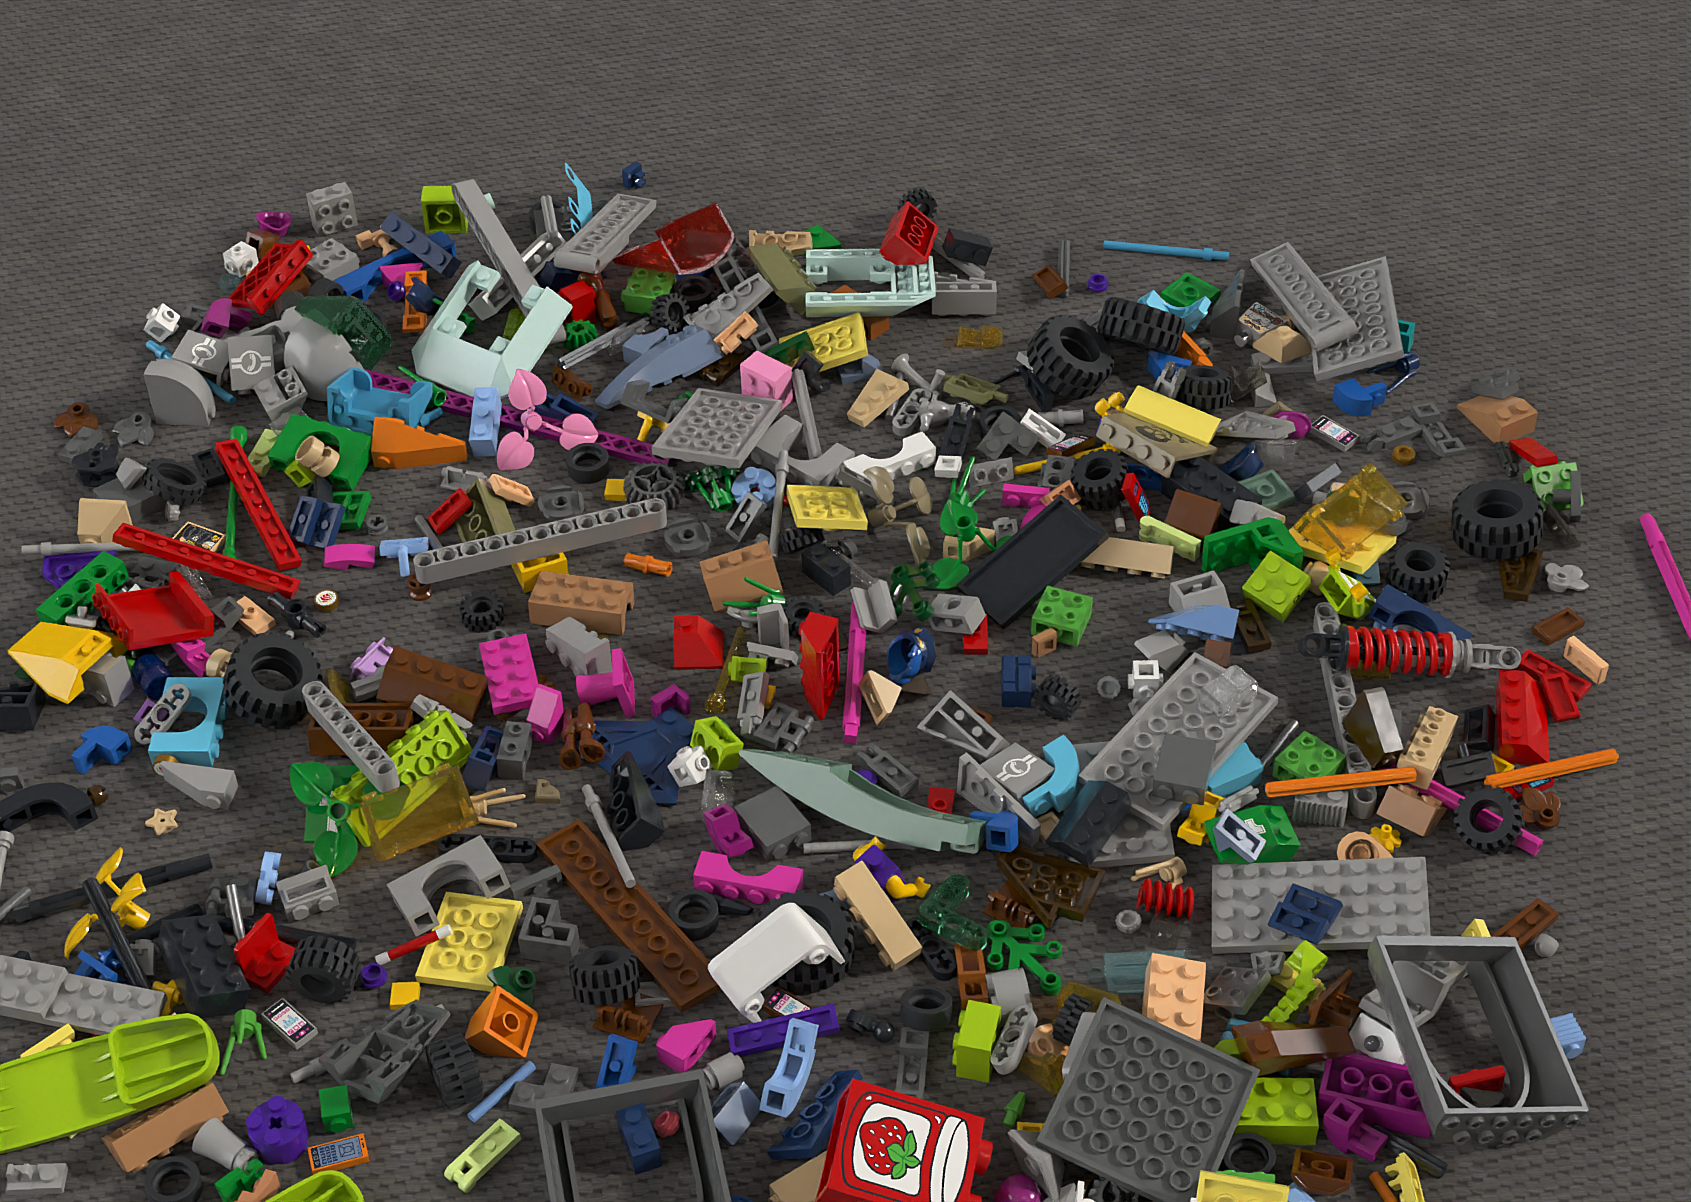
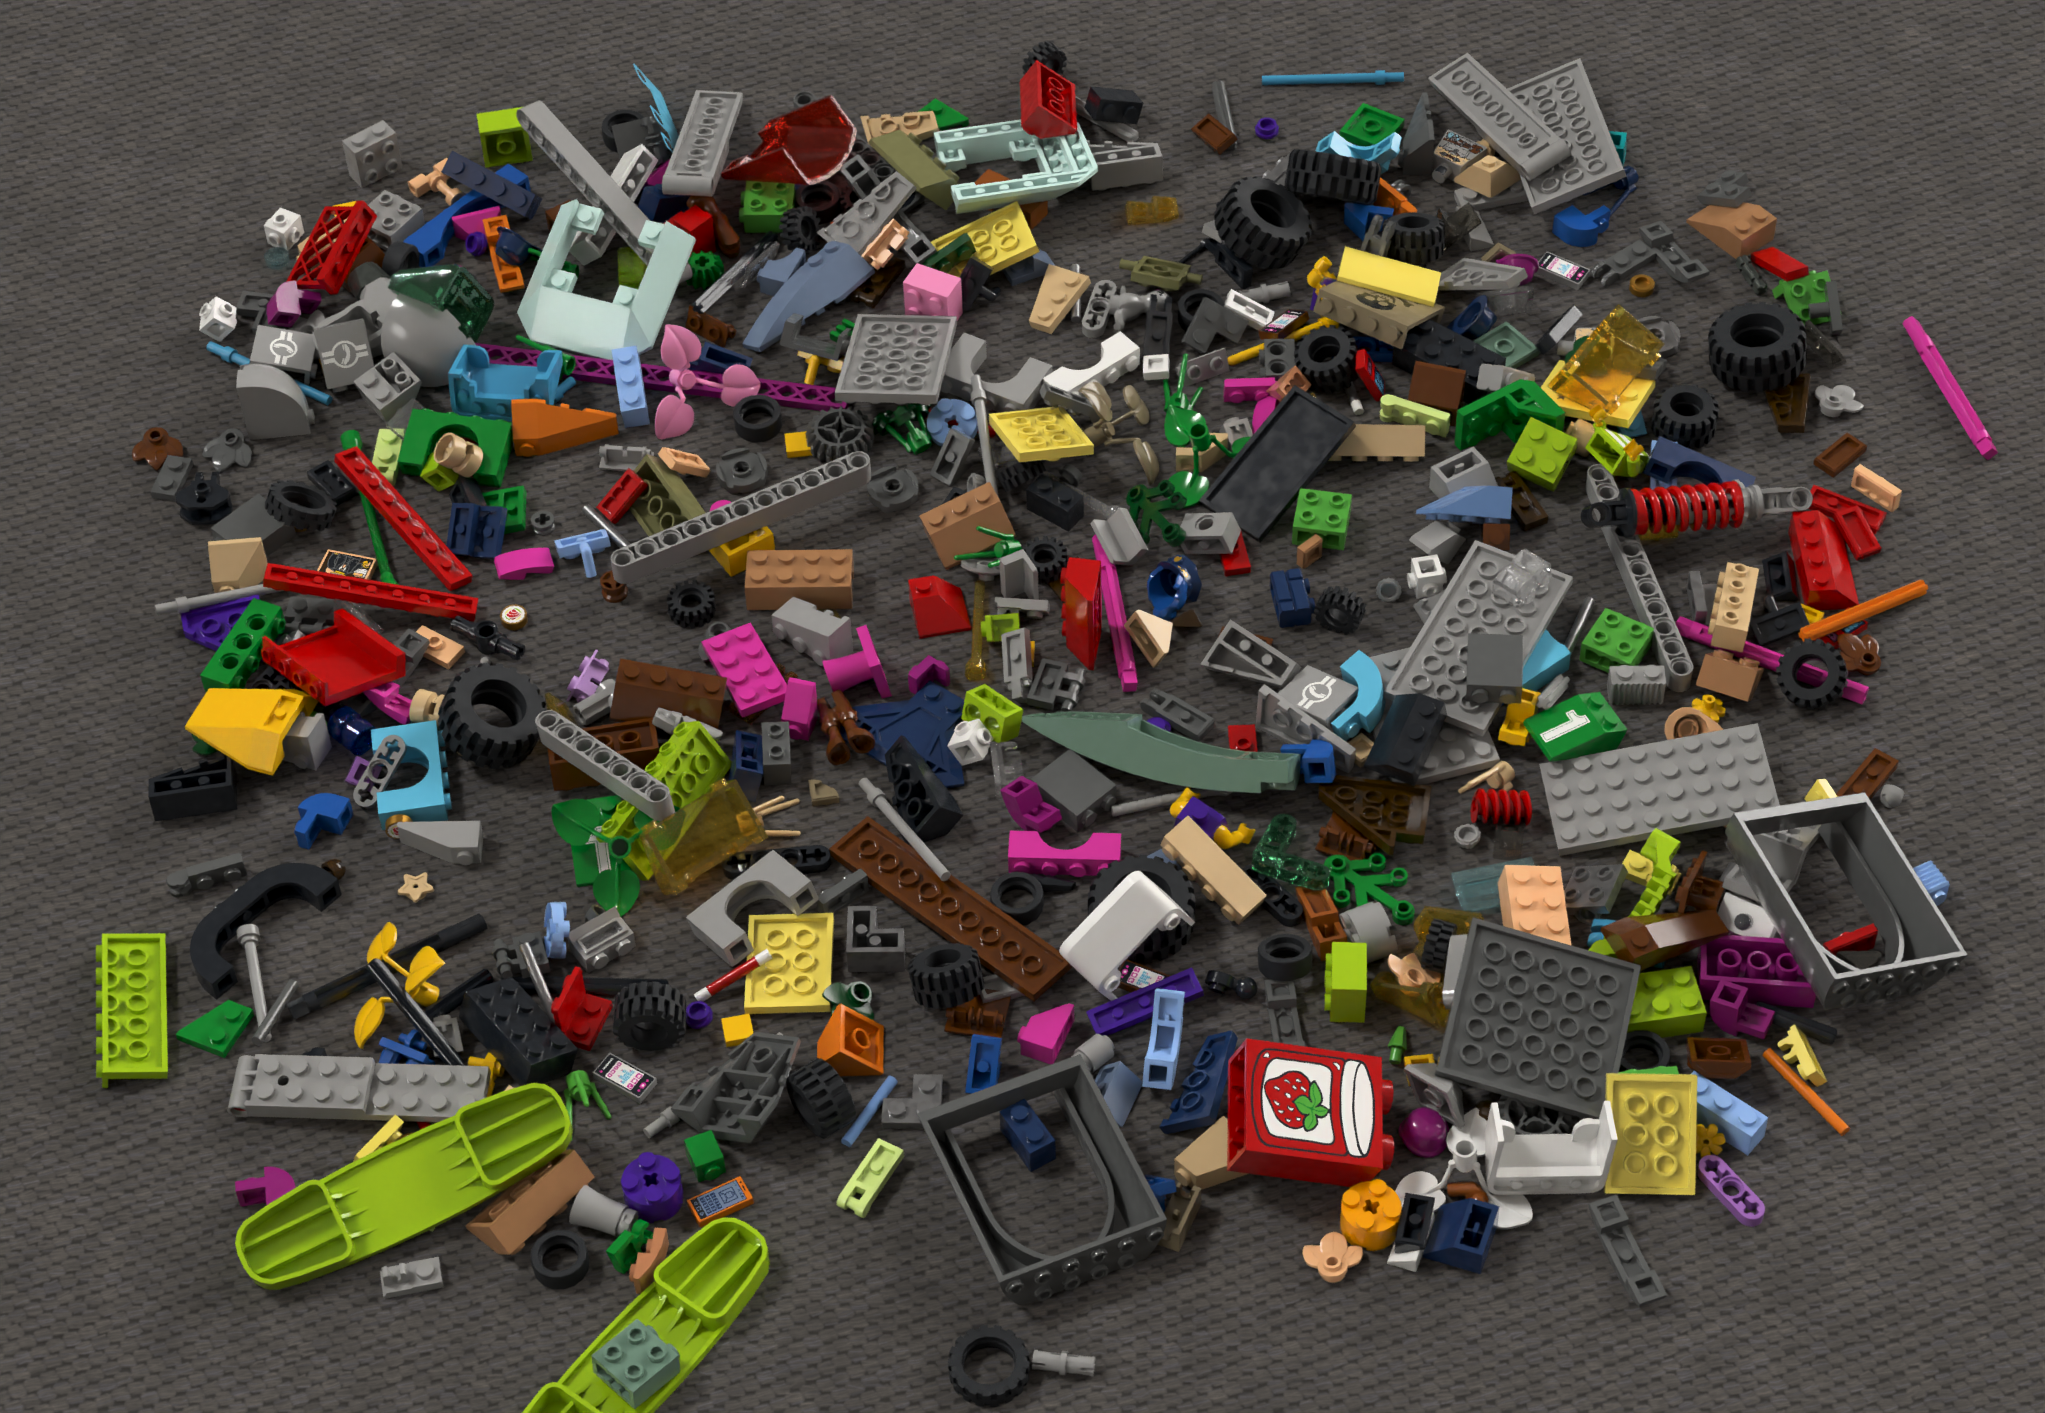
camera: 10 degrees left, 5 degrees up
light grey piece [66,606,99,630] -> none
light grey piece [116,458,146,490] -> none
light grey piece [165,500,180,522] -> none
reddish brown brick [246,230,280,258] -> none
magenta helmet [256,211,292,239] -> none
light grey axle [541,195,558,239] -> none
dark blue tile [622,161,646,189] -> none
orange pin [624,553,672,577] -> none
coral plate [654,1110,680,1138] -> none
light grey axle [792,369,822,460] -> none
light grey piece [891,354,945,401] -> none
light grey beam [990,1005,1038,1075] -> none
sand blue slope [1213,808,1266,863] -> none
light grey piece [1251,951,1286,977] -> none
orange axle [1265,767,1417,798] -> none
dark blue slope [1267,883,1343,945] -> none
dark brown slope [1342,687,1404,769] -> none

